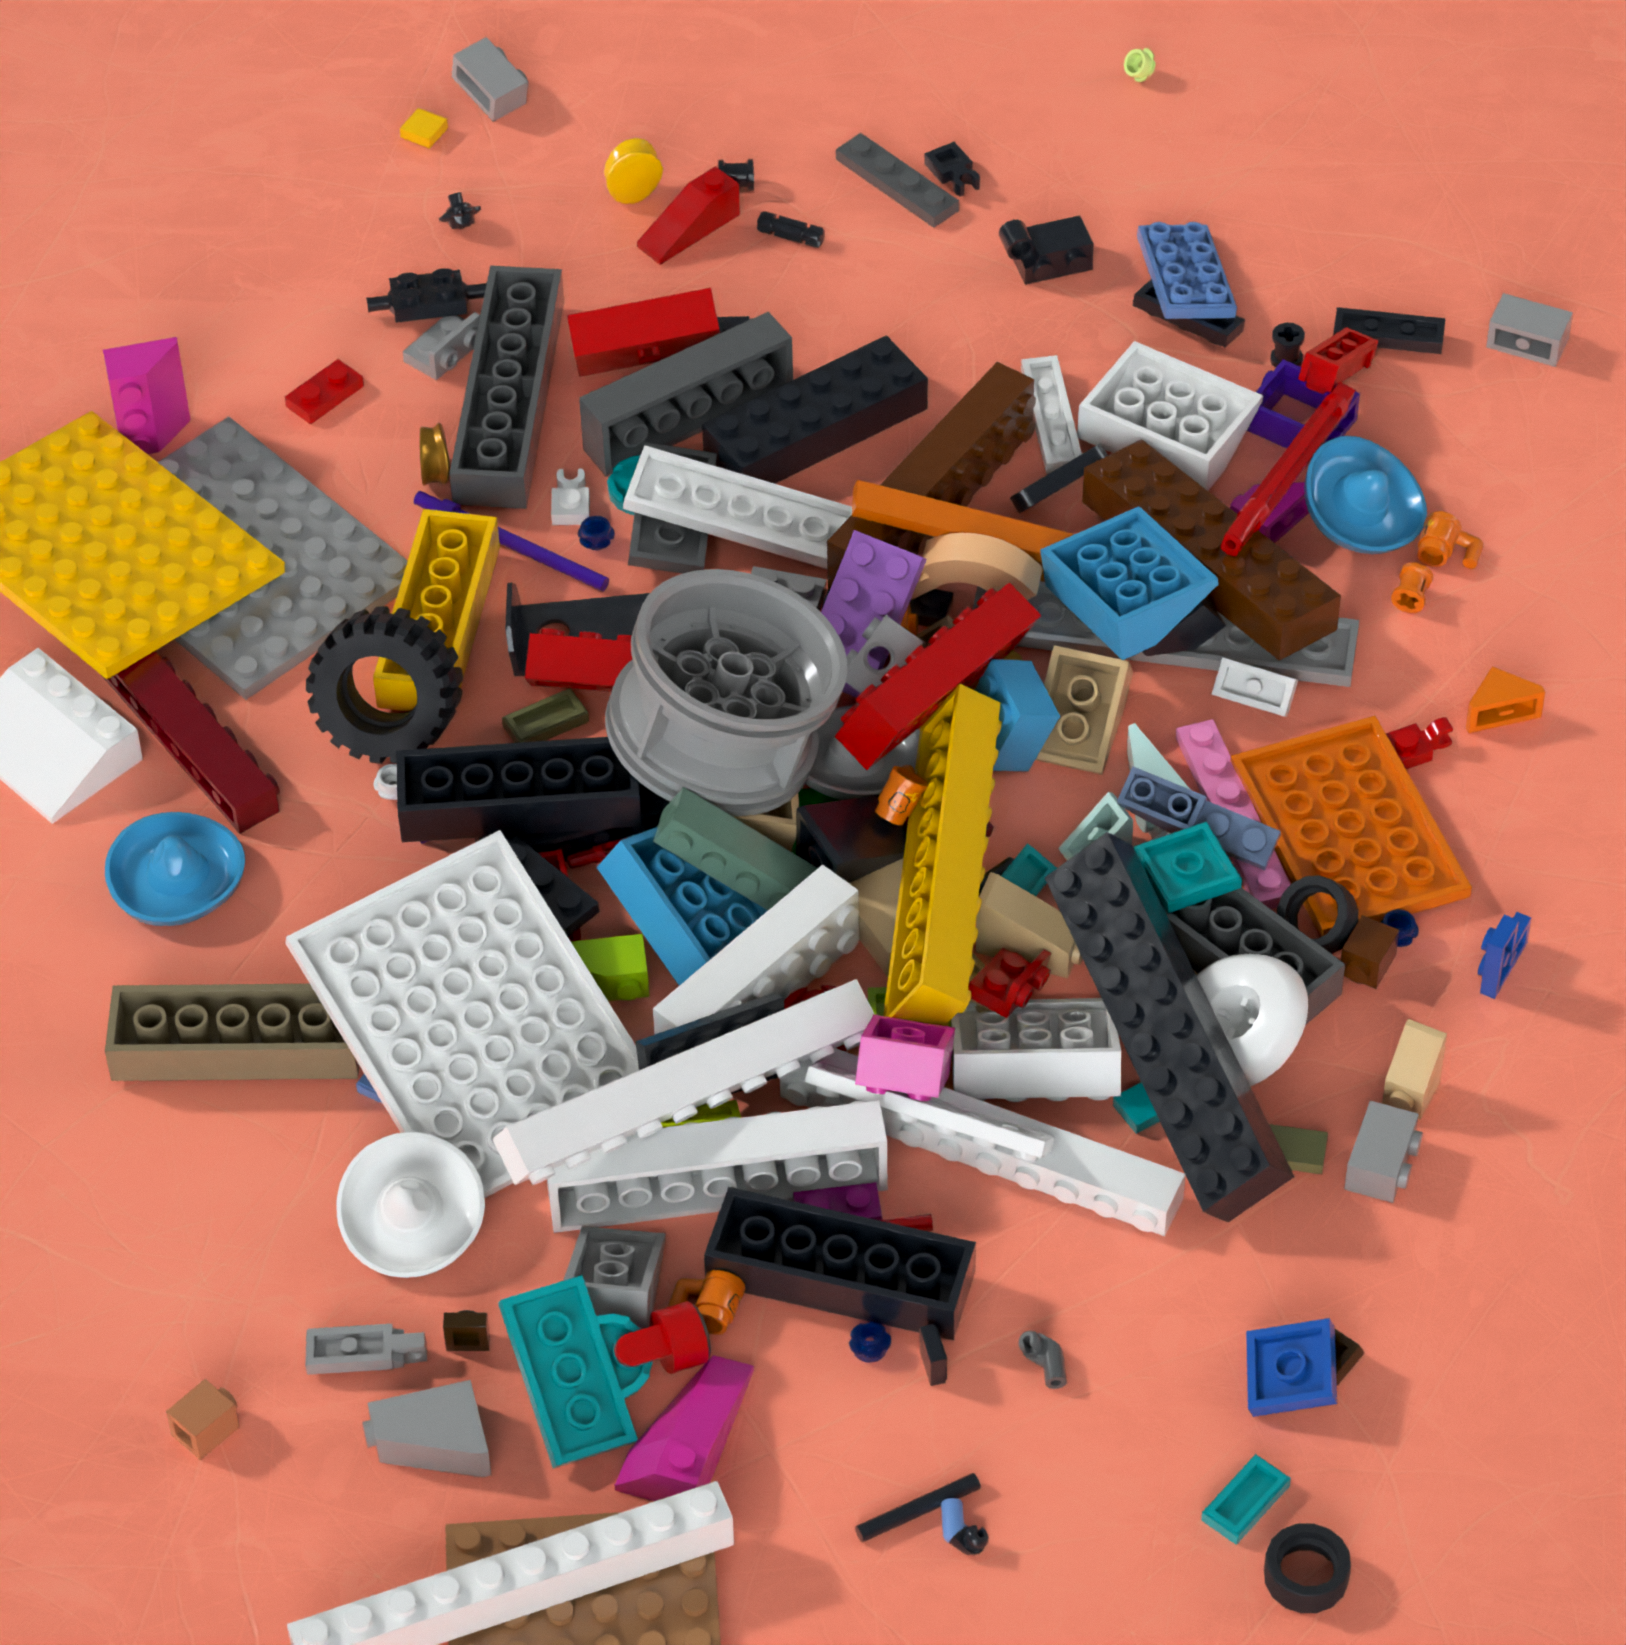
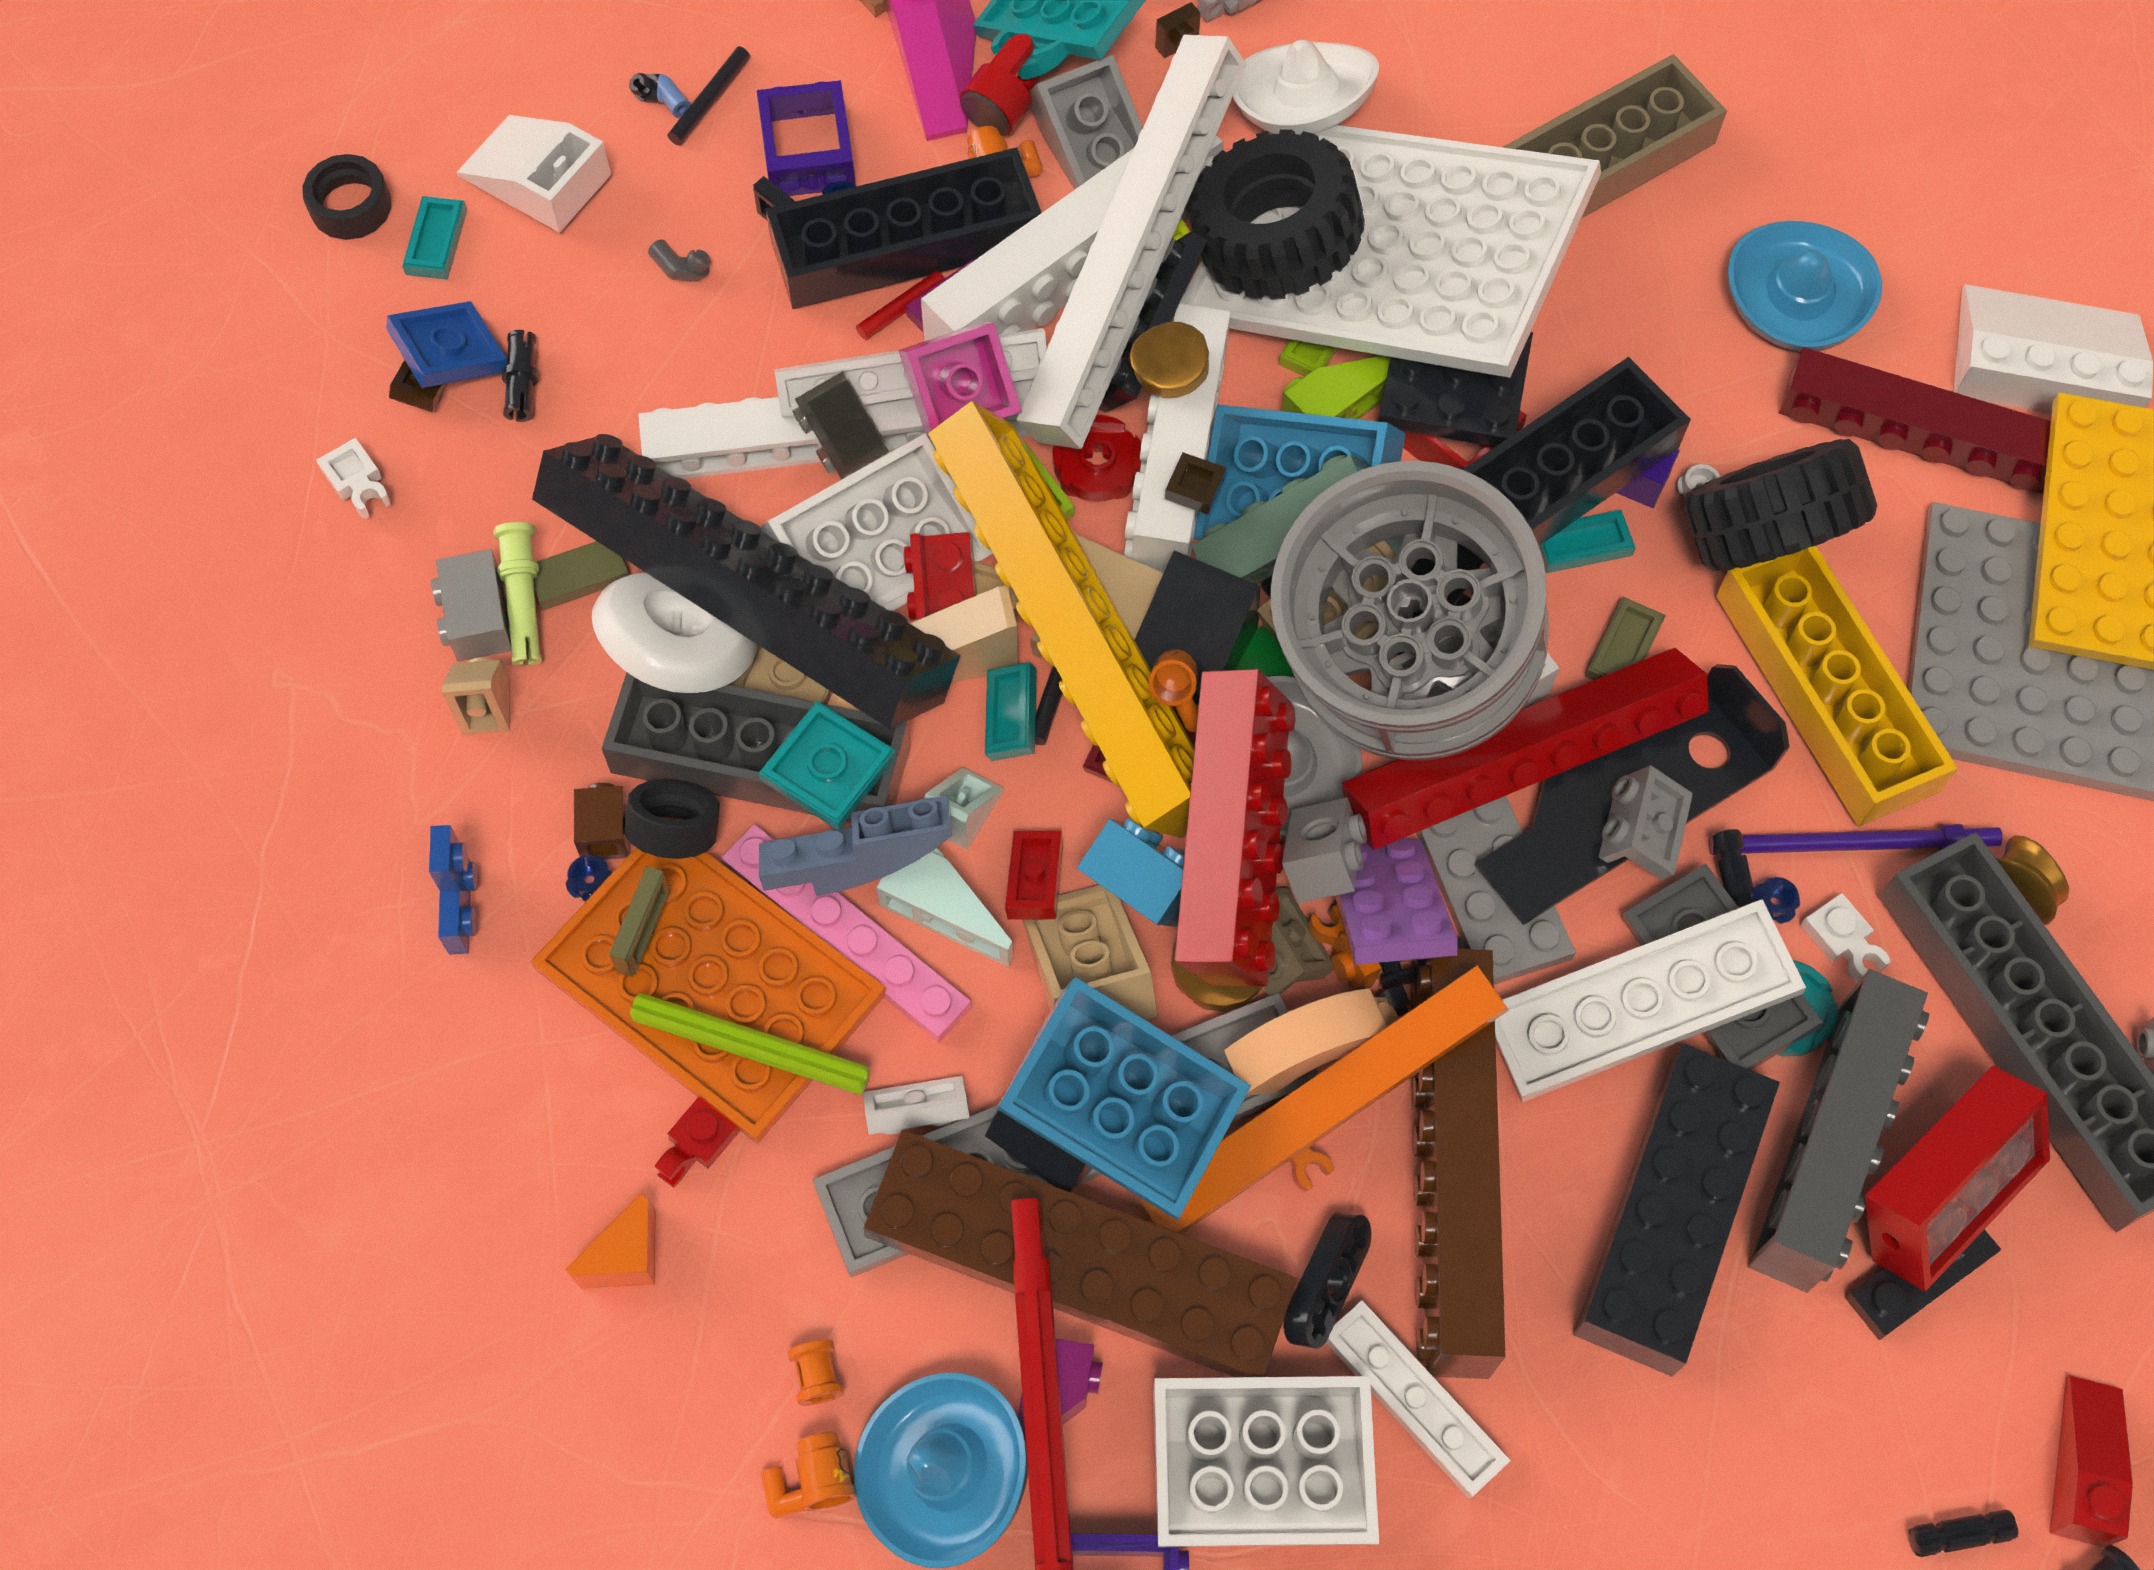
camera: 145 degrees right, 15 degrees up
none -> white plate [316,438,391,519]
none -> slope [457,115,611,233]
none -> yellowish green pin [493,522,542,666]
none -> black pin [502,330,538,422]
none -> olive tile [609,866,670,977]
none -> lime axle [630,993,870,1094]
none -> dark purple window [757,80,856,196]
none -> clear smoke brick [792,369,890,480]
none -> red plate [1005,830,1063,920]
none -> pearl gold piece [1130,322,1209,398]
none -> dark brown plate [1165,452,1227,515]
none -> black tyre [1188,129,1365,300]
none -> light grey bracket [1599,765,1693,879]
none -> black axle [1713,829,1757,908]

